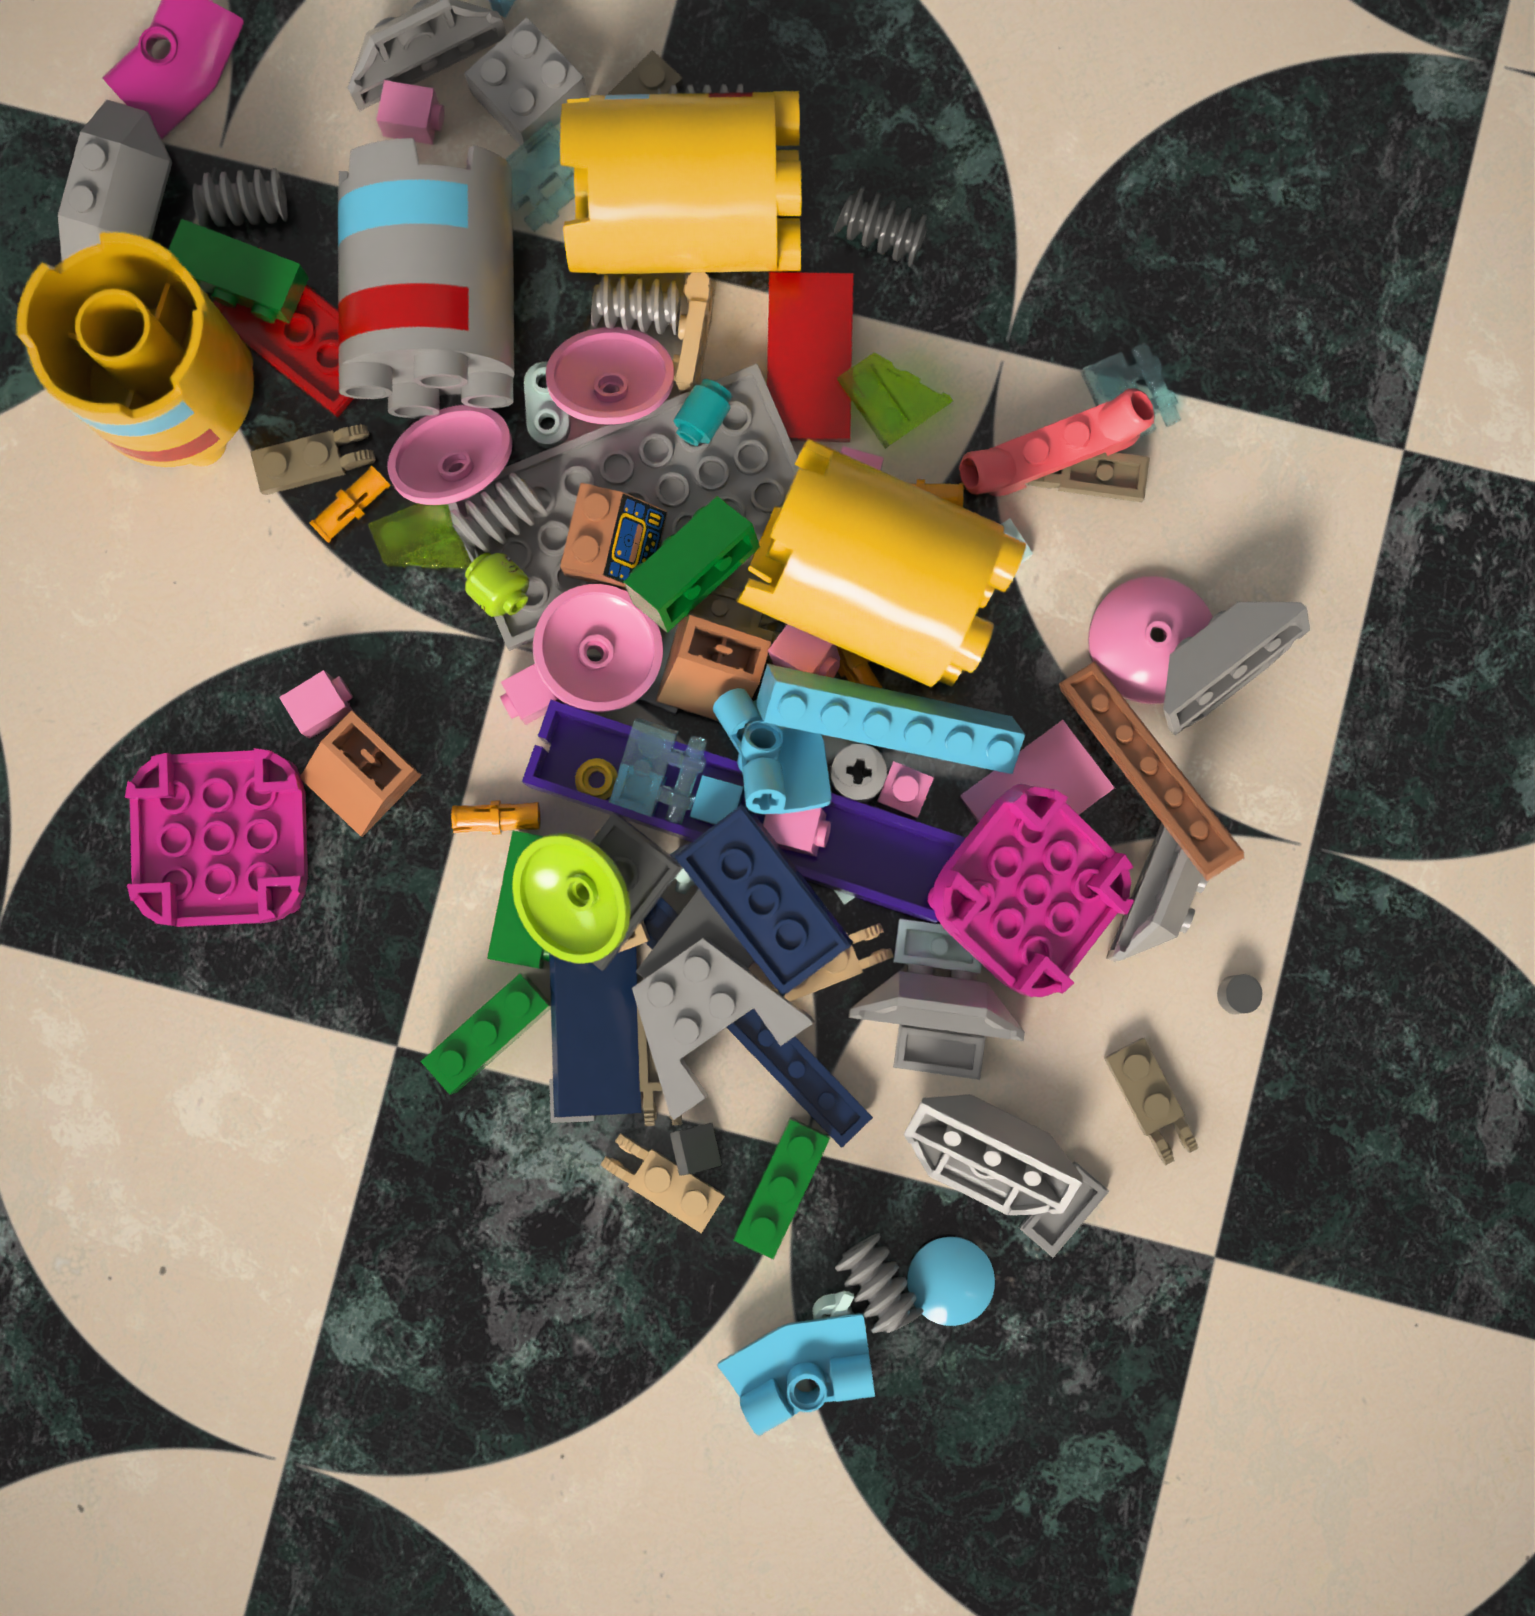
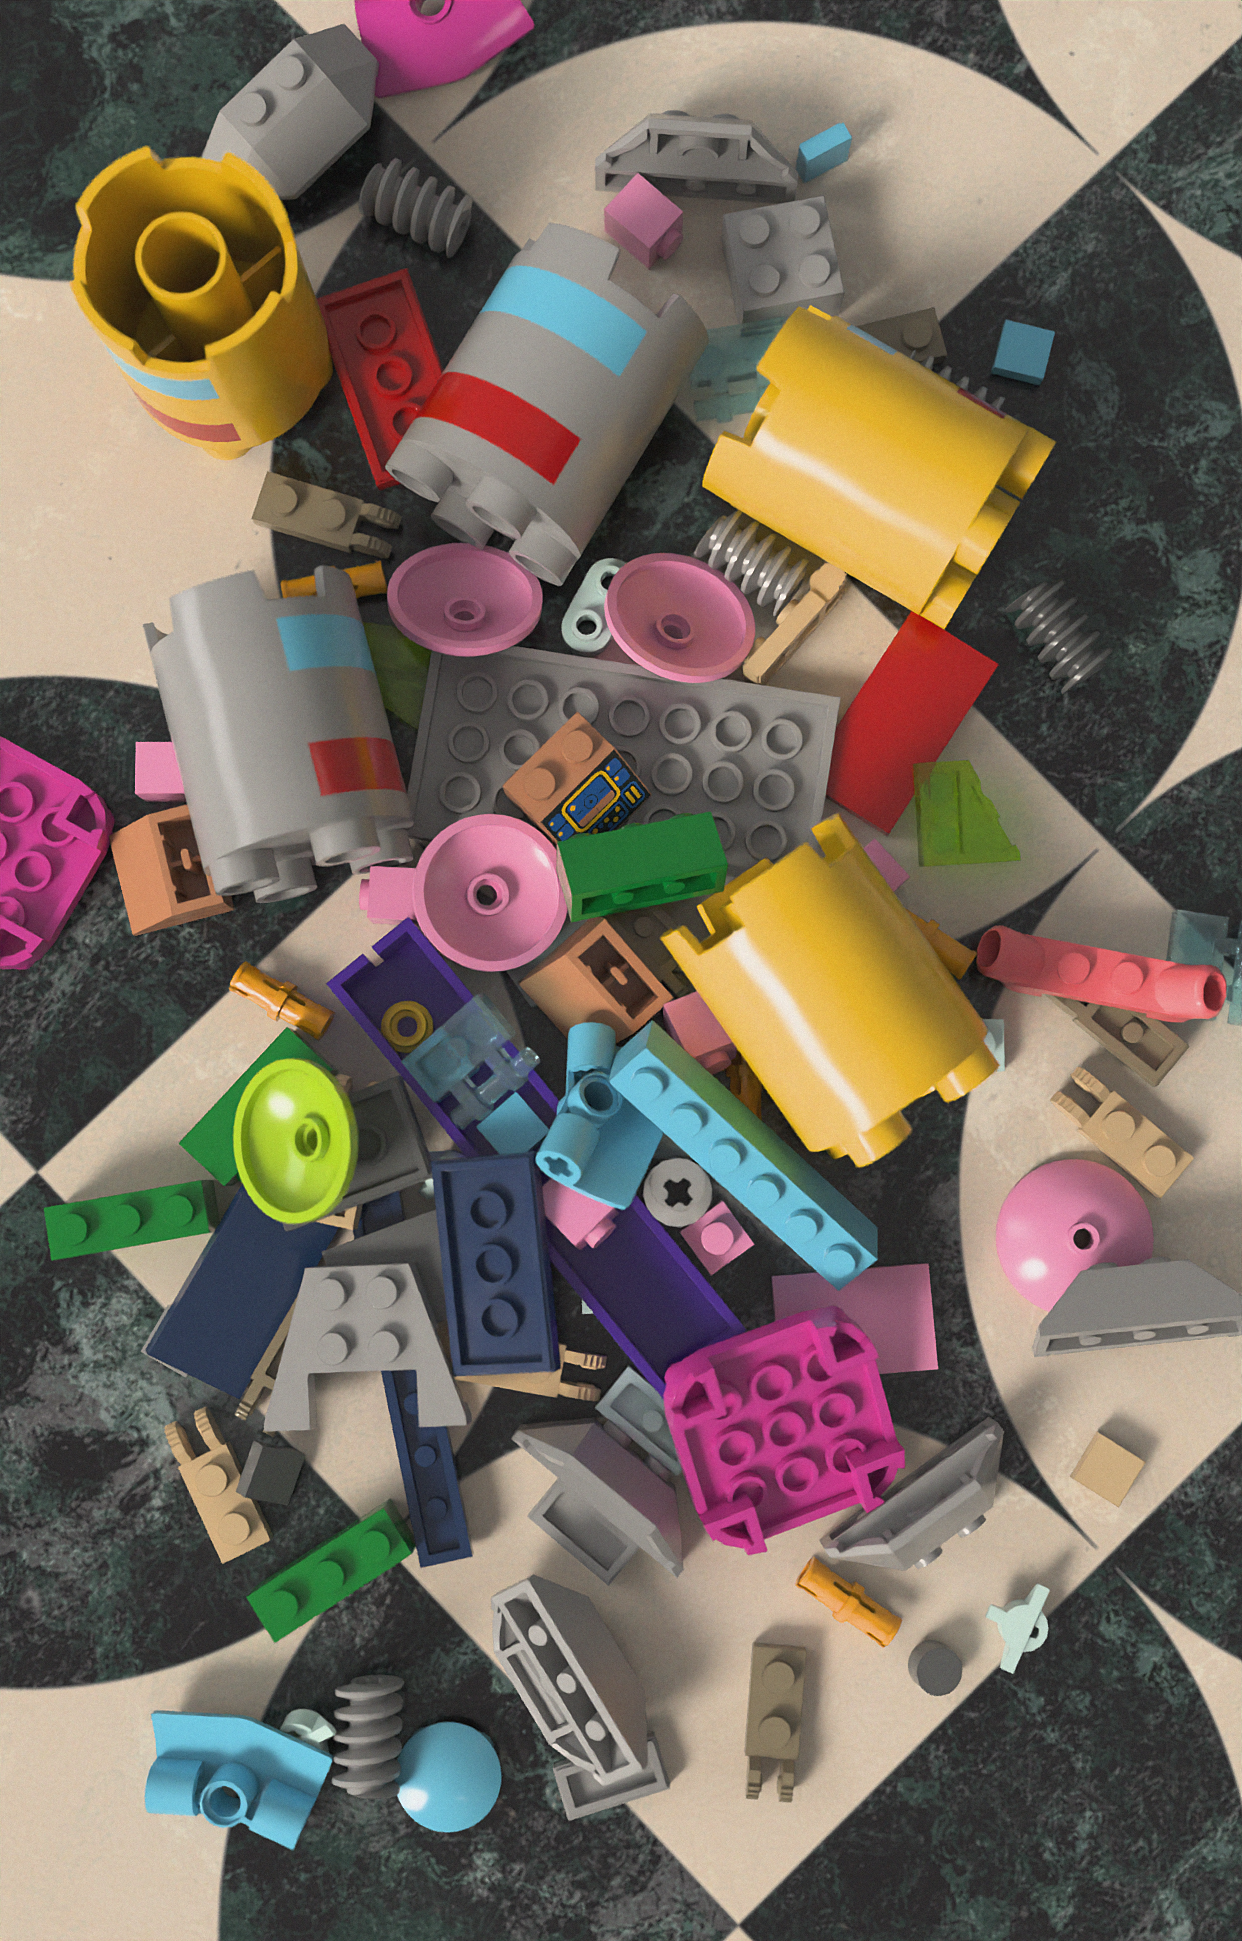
camera: 30 degrees right, 0 degrees up
green brick [168,219,309,324] -> none
light grey piece [450,473,548,560] -> none
lime head [465,553,529,617] -> none
teal brick [673,378,732,446] -> none
nougat tile [1059,661,1244,881] -> none
none -> light grey brick [143,566,414,903]
none -> light orange pin [795,1557,902,1648]
none -> light aqua piece [985,1583,1050,1674]
none -> medium azure tile [991,320,1055,385]
none -> tan hinge [1050,1066,1194,1198]
none -> tan tile [1070,1431,1146,1507]

